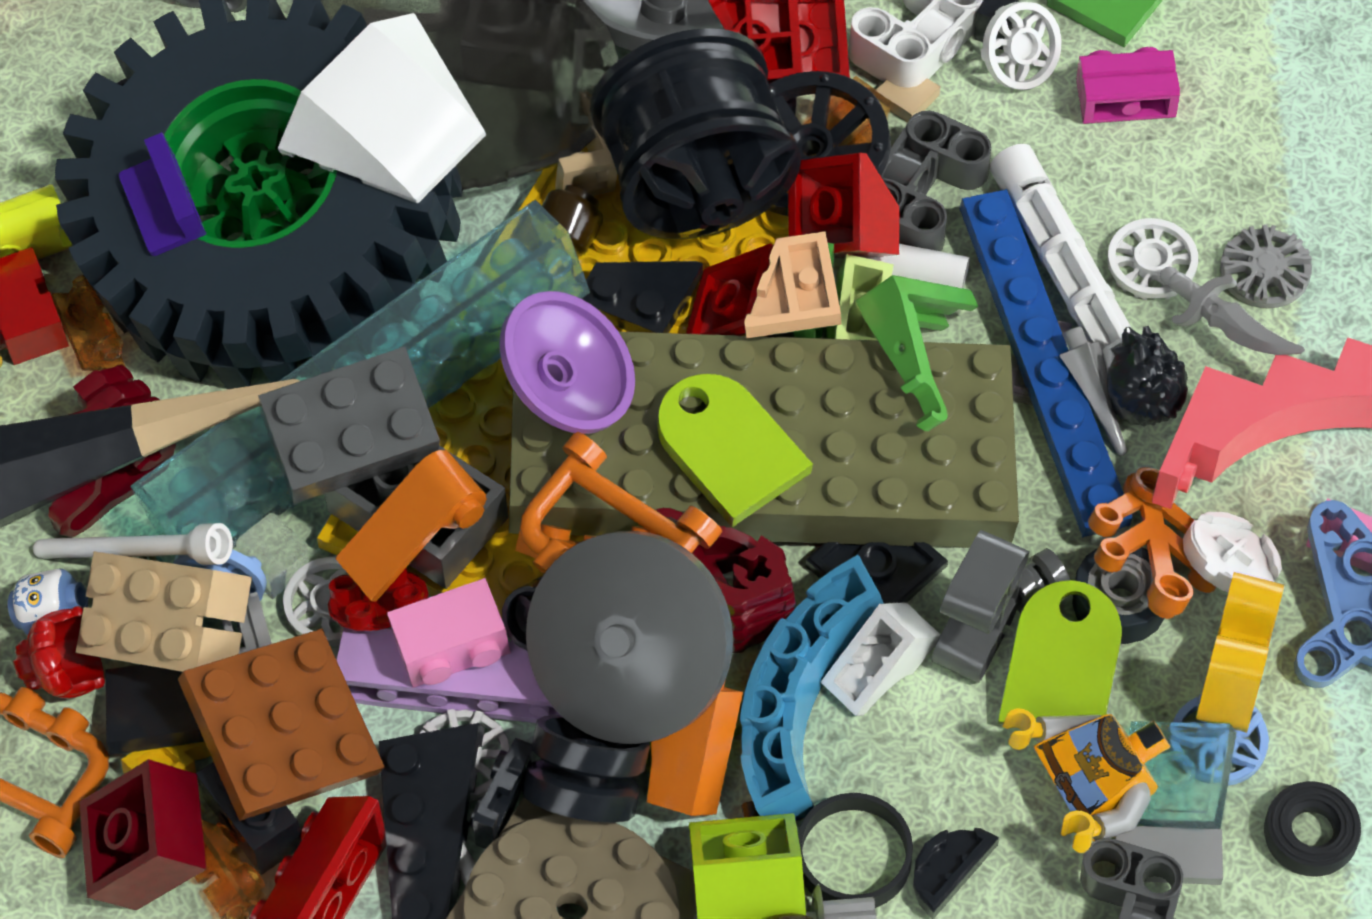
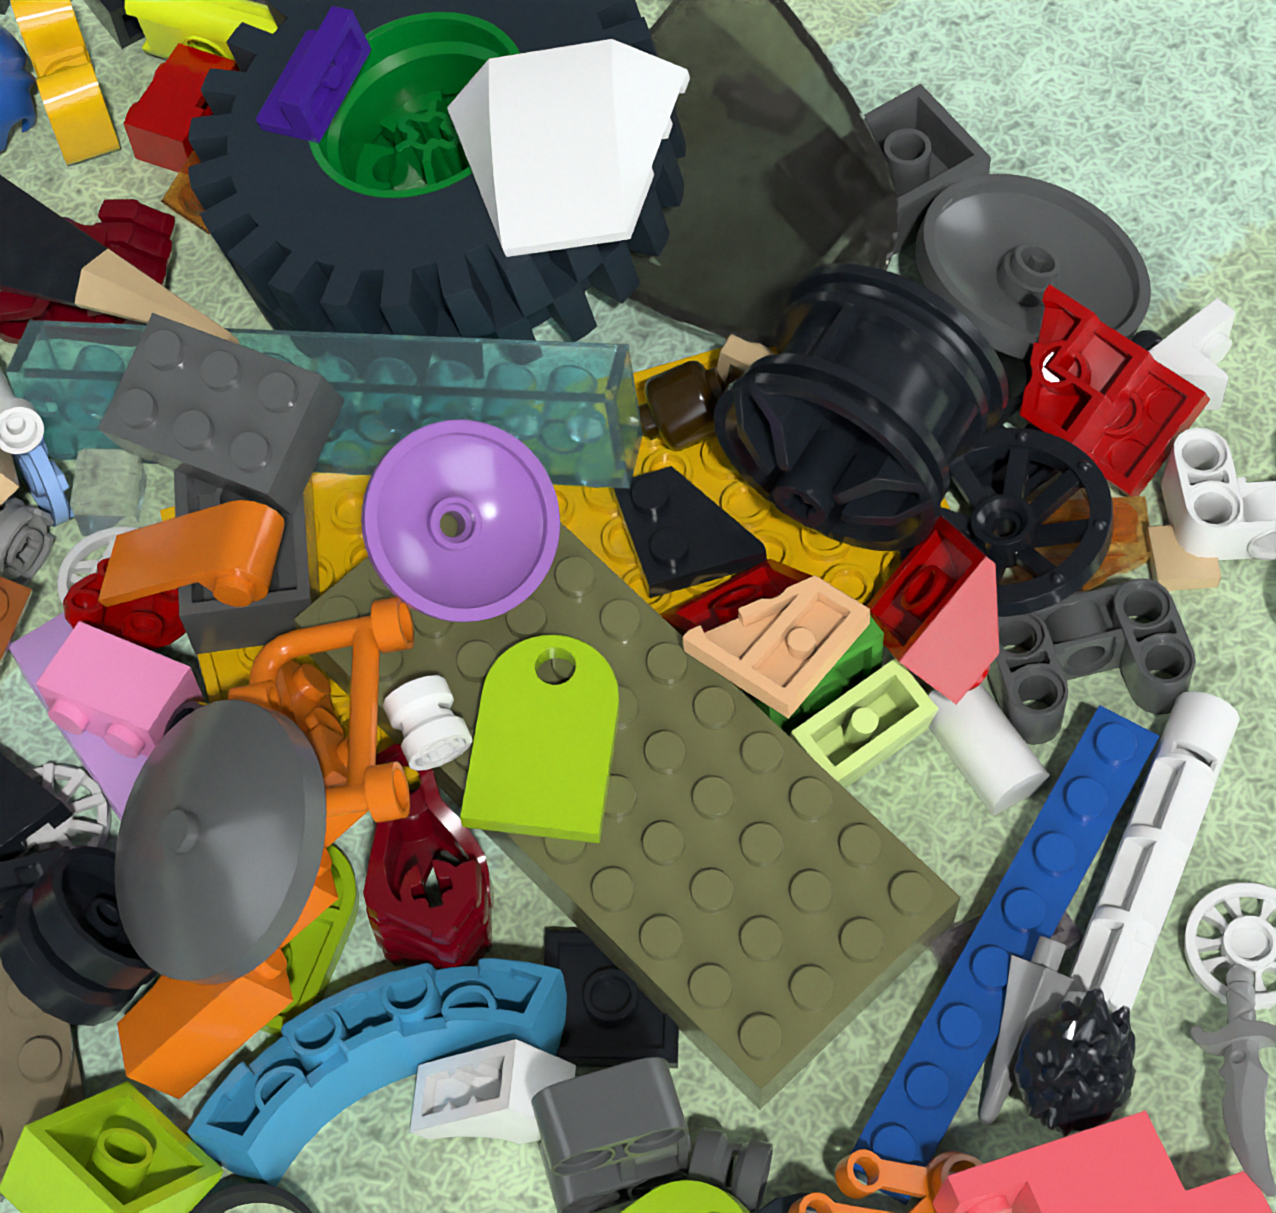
camera: 50 degrees right, 0 degrees up
bright green hinge [856,275,979,431] -> none
none -> white wheel [383,675,473,771]

